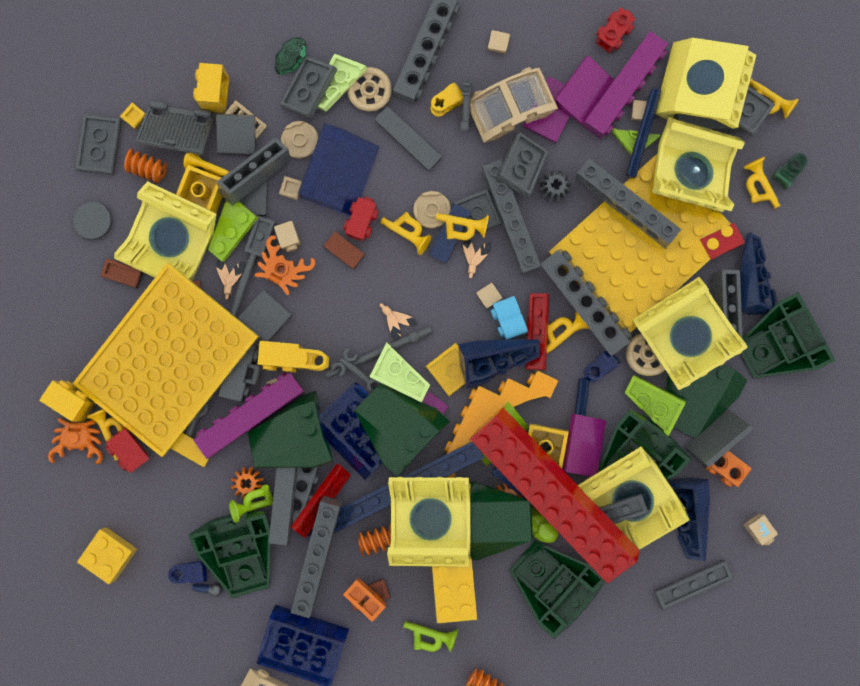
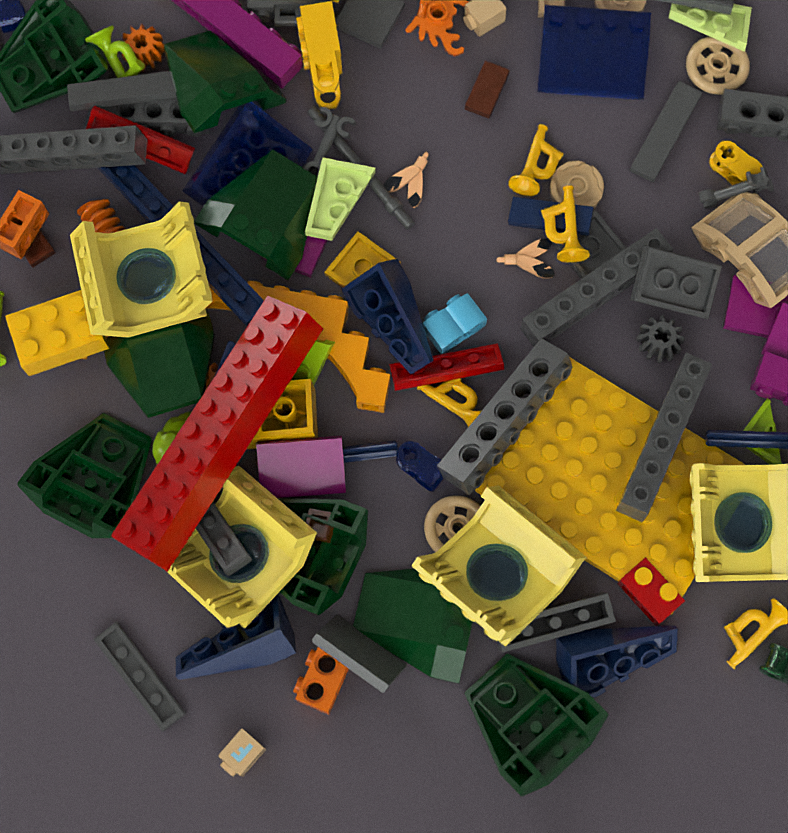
camera: 75 degrees right, 10 degrees down
red brick [343,196,379,242] -> none
tan tile [476,283,502,309] -> none
lime wing [625,375,687,436] -> none
none -> reddish brown tile [305,508,333,543]

